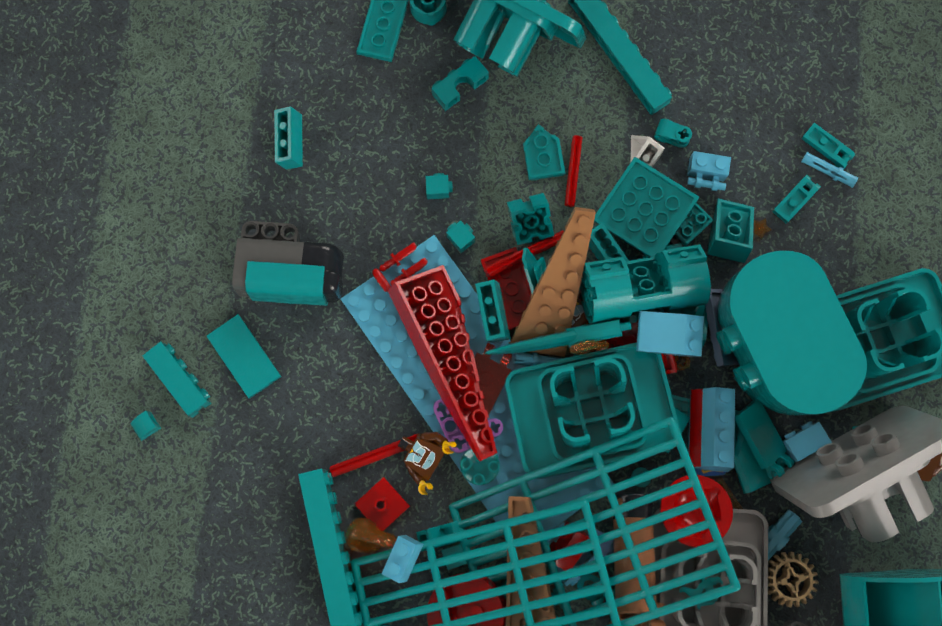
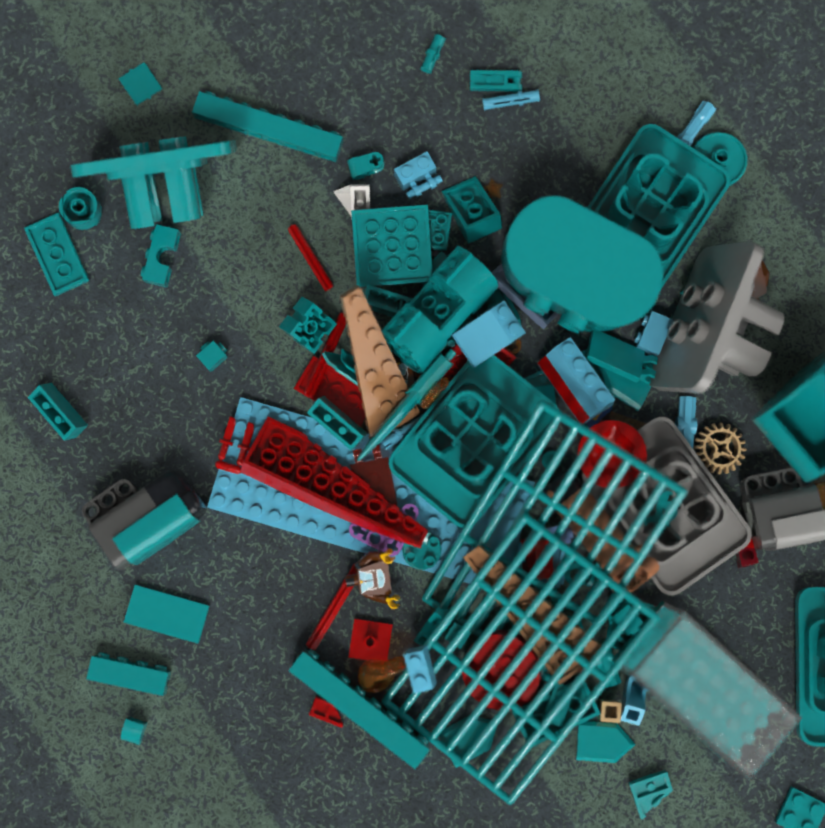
camera: 45 degrees left, 5 degrees up
teal brick [446,220,475,253] -> none
teal tile [523,124,566,181] -> none
teal plate [772,175,821,224] -> none
none -> red tile [309,696,344,728]
none -> teal pin [420,34,445,74]

